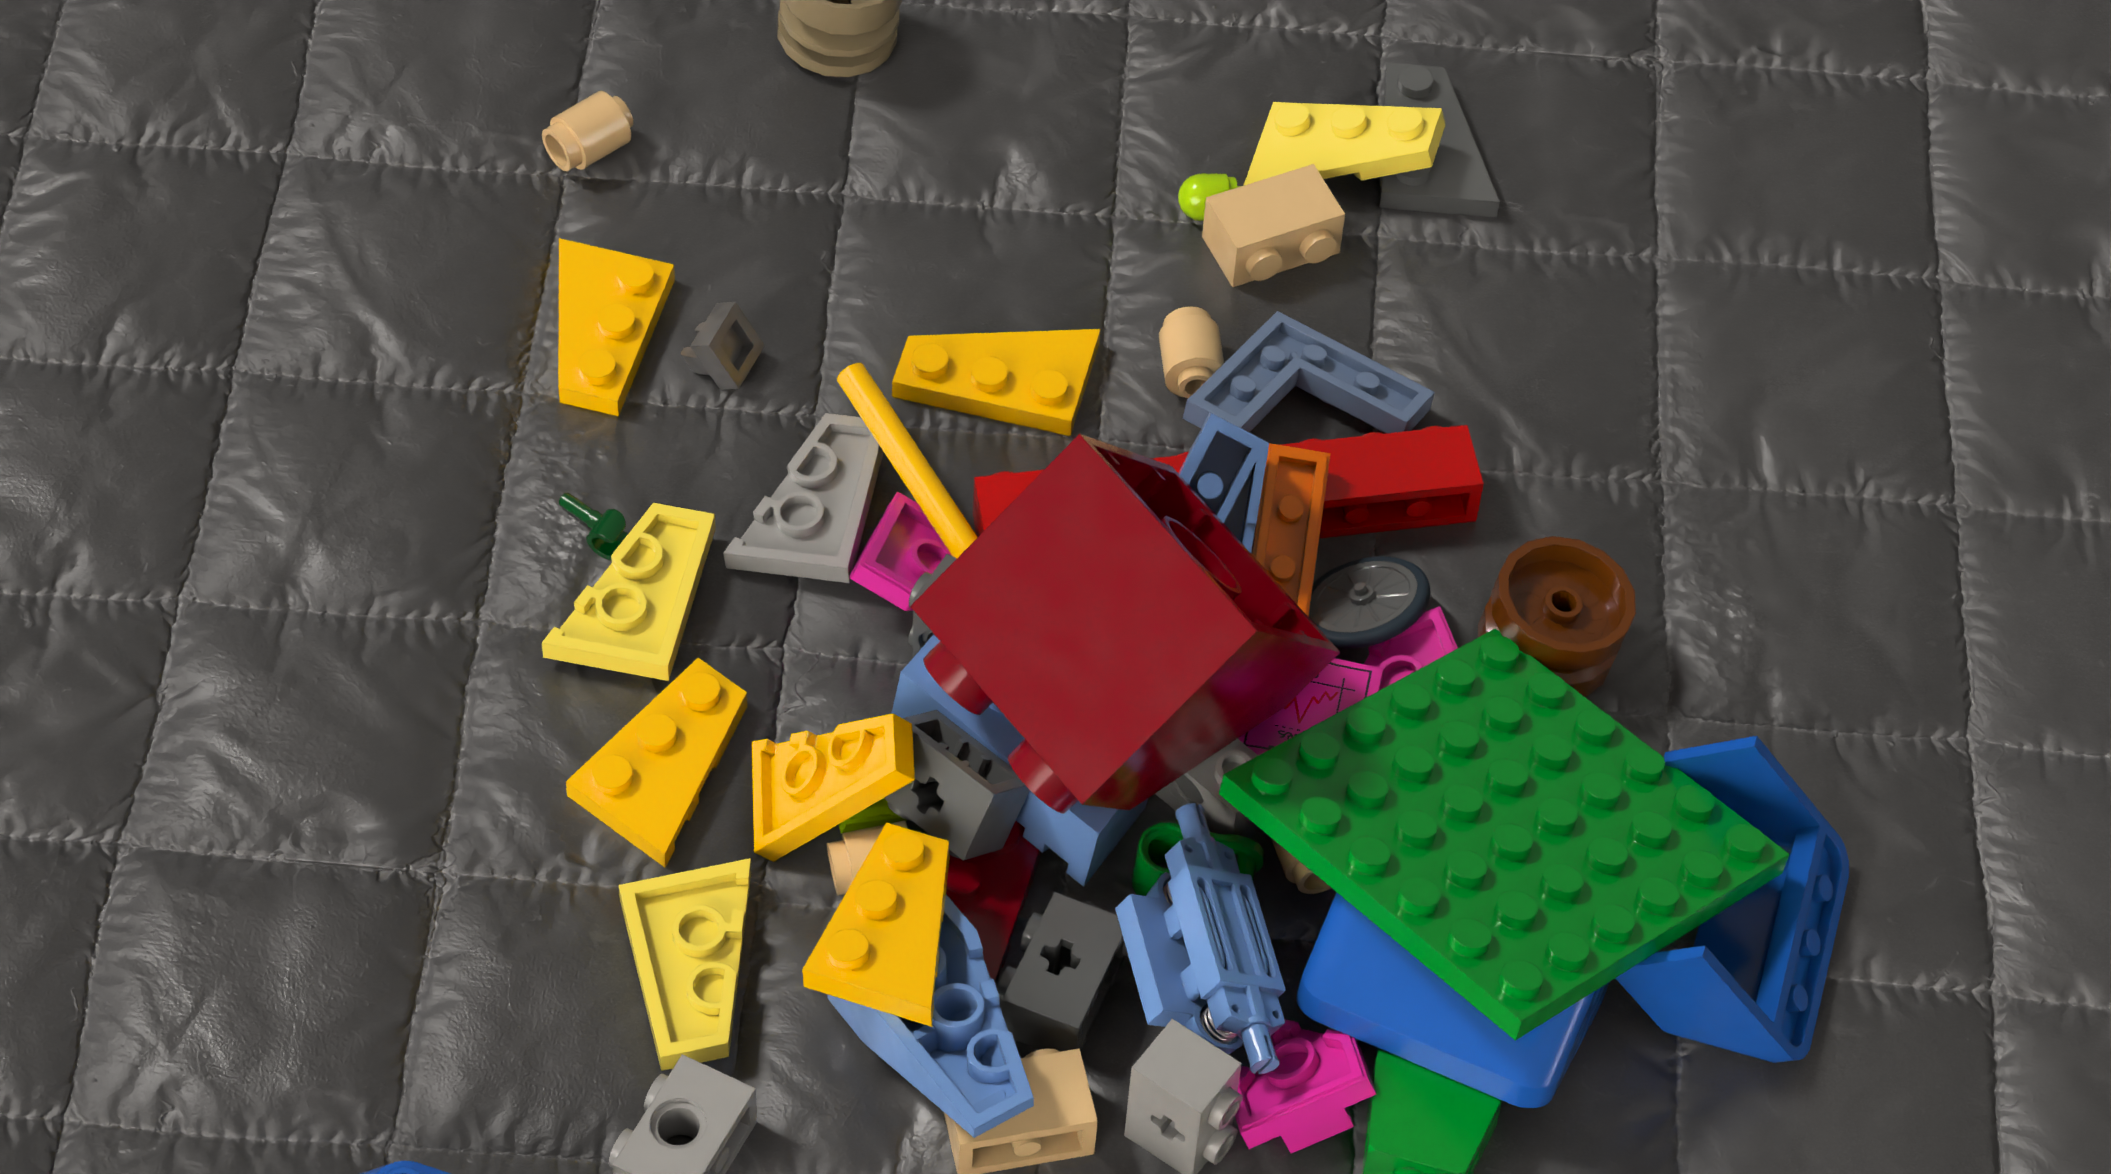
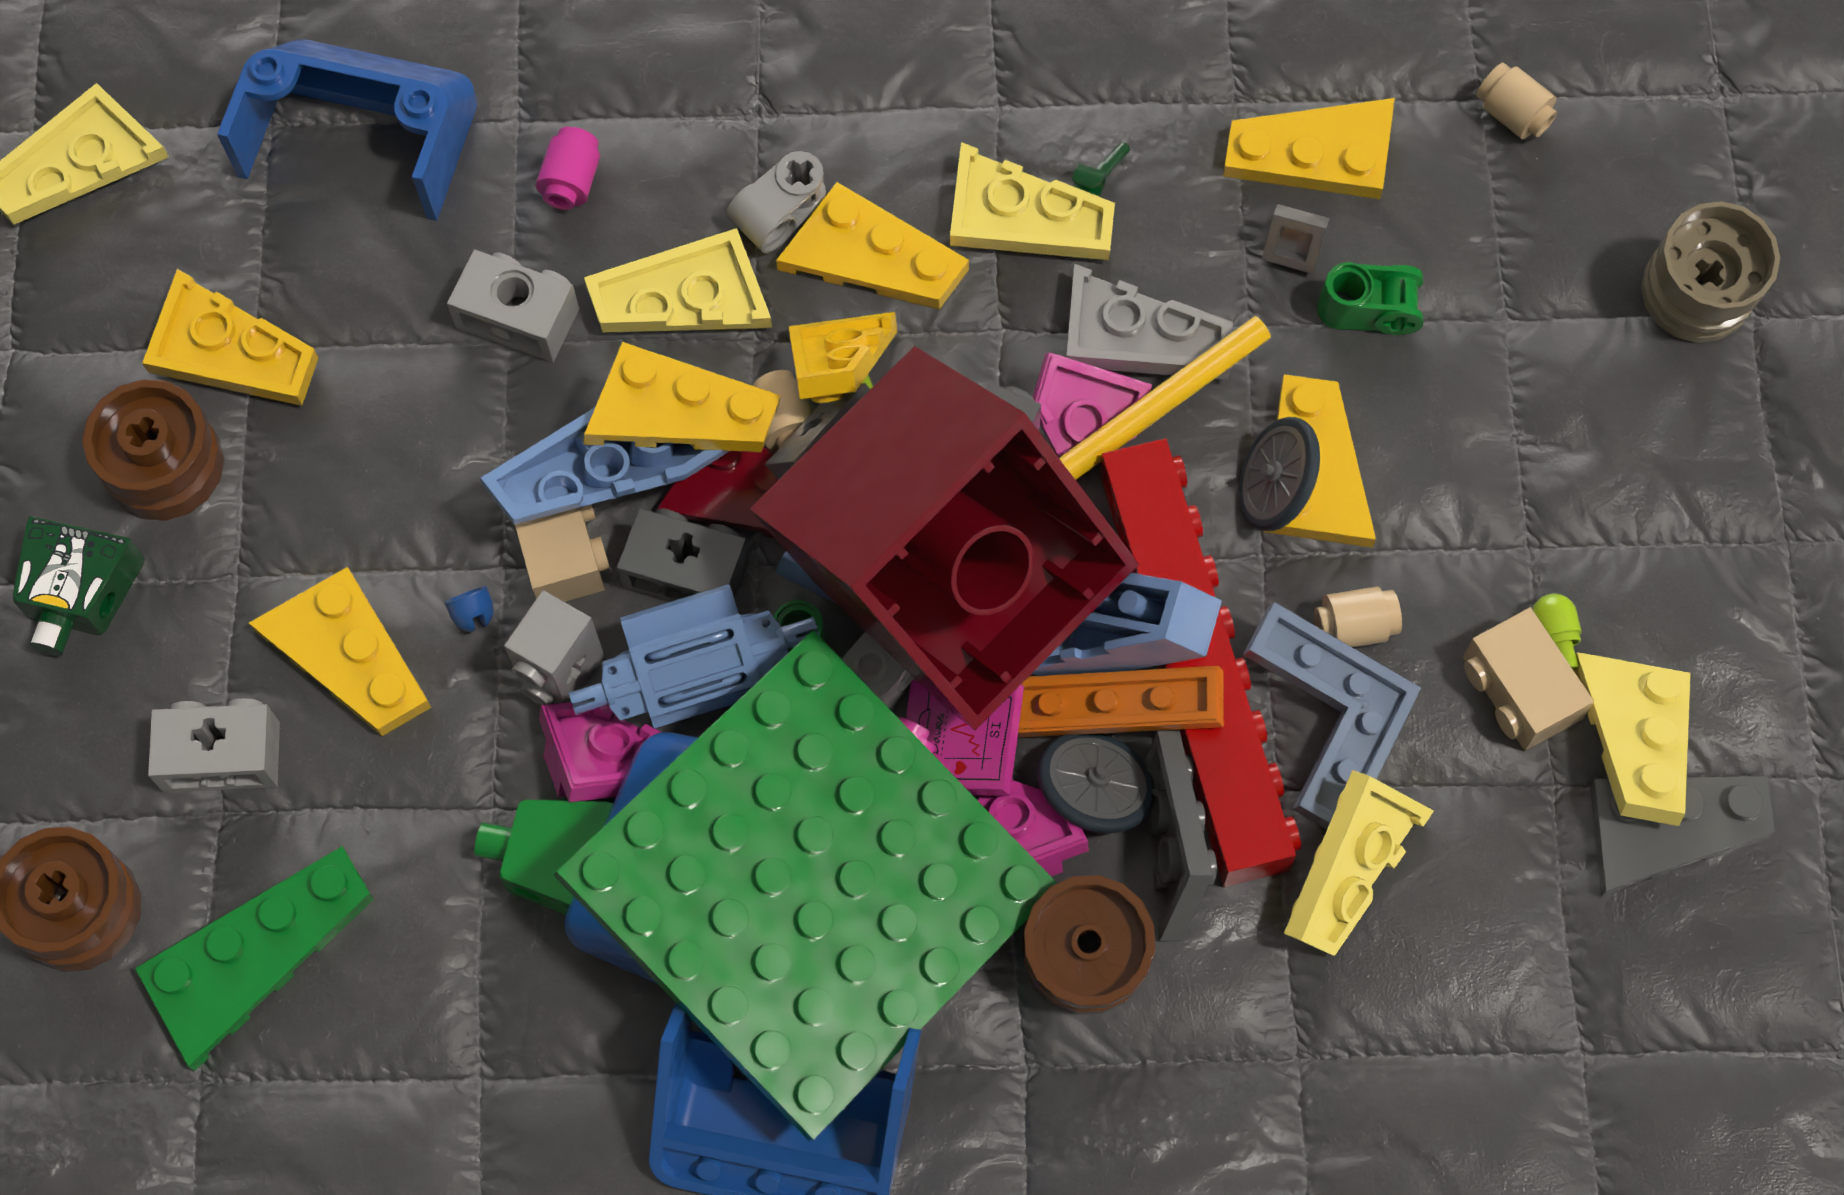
camera: 90 degrees right, 15 degrees up
none -> dark pink brick [536,127,600,210]
none -> light grey piece [726,151,826,253]
none -> dark grey wing [1144,731,1217,941]
none -> dark grey wheel [1239,417,1320,531]
none -> light yellow wing [1284,770,1434,956]
none -> green piece [1317,262,1423,335]

